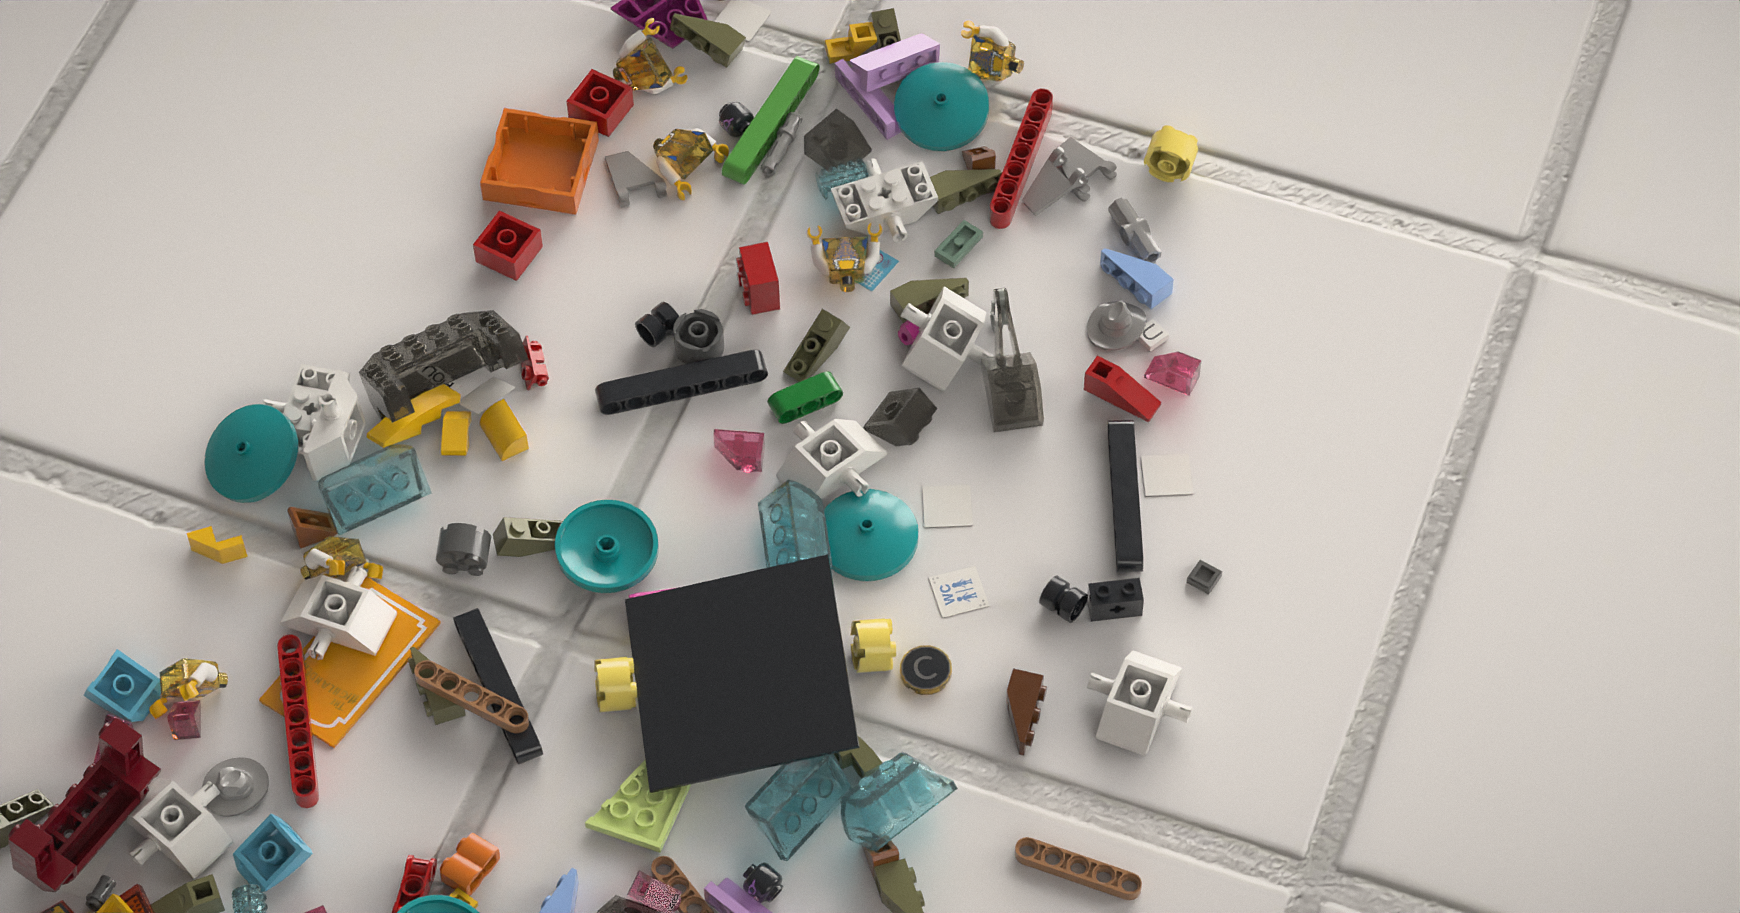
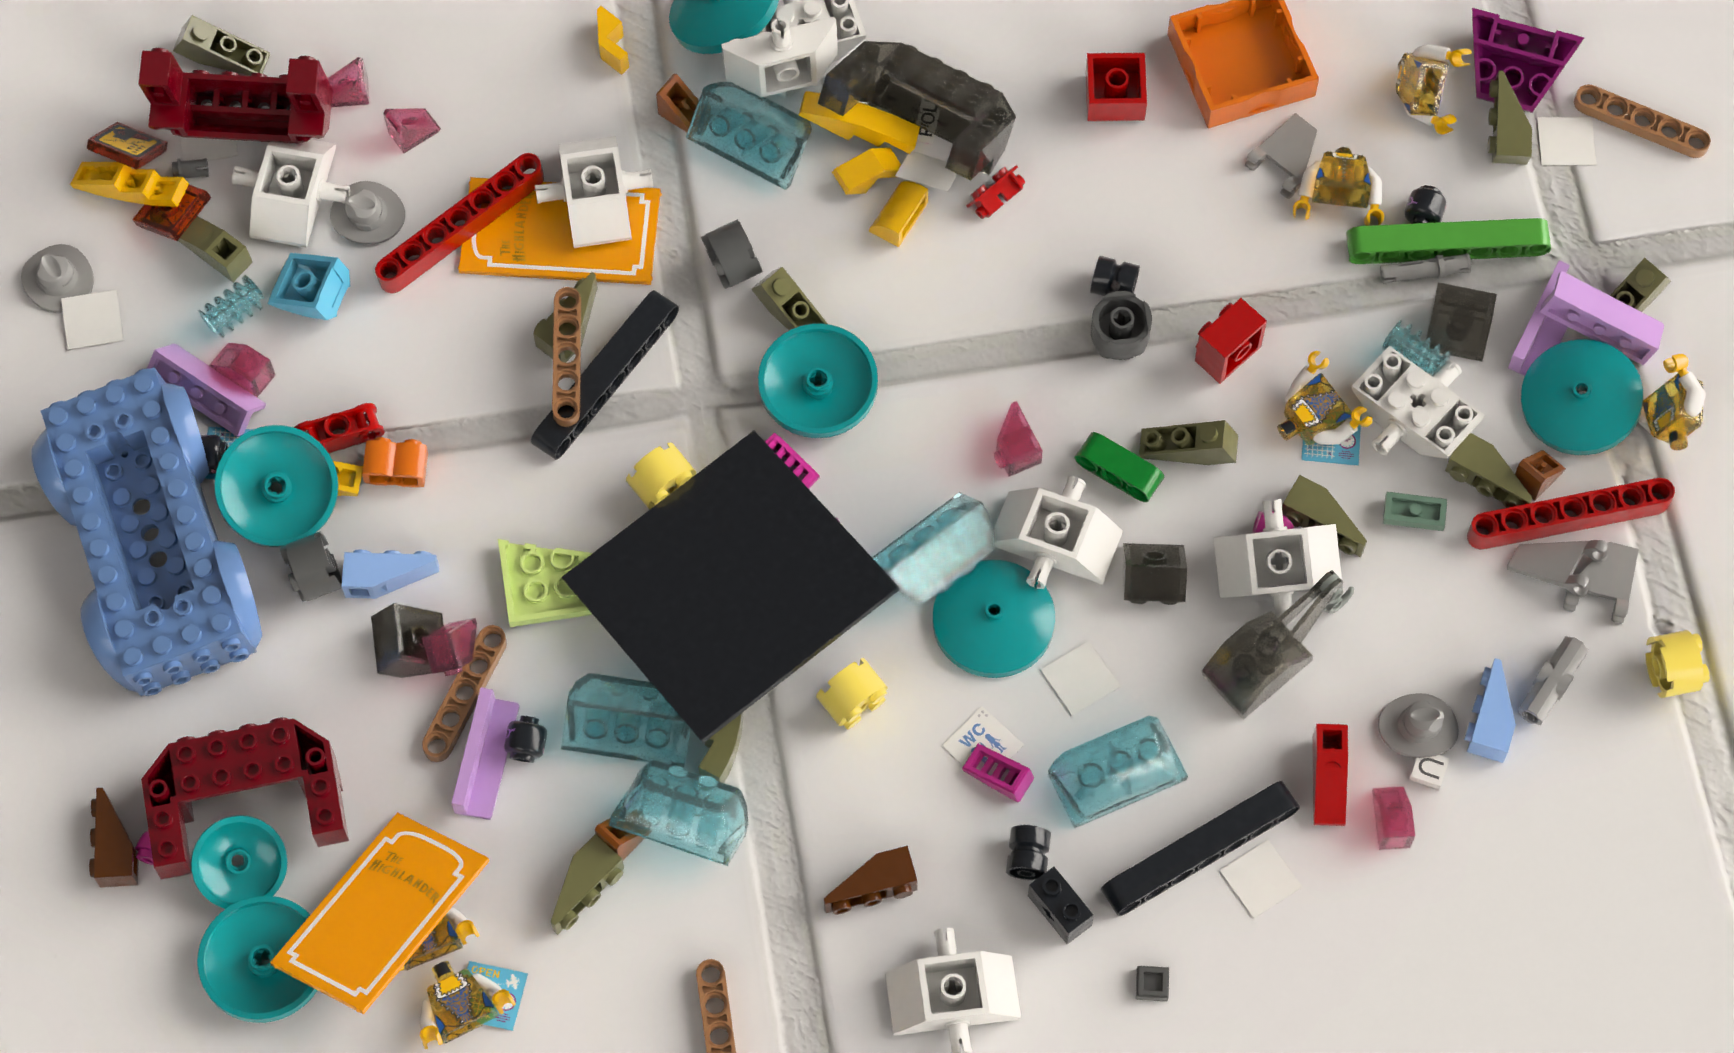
camera: 60 degrees right, 10 degrees up
medium azure slope [83,649,162,722] -> none
torso [149,658,228,719] -> none
torso [300,536,383,580] -> none
red brick [566,69,634,137] -> none
black beam [595,349,768,415] -> none
yellow slope [824,22,877,64] -> none
black tile [900,645,952,695] -> none
none -> dark pink slope [962,743,1034,802]
none -> clear light blue windscreen [1048,716,1188,829]

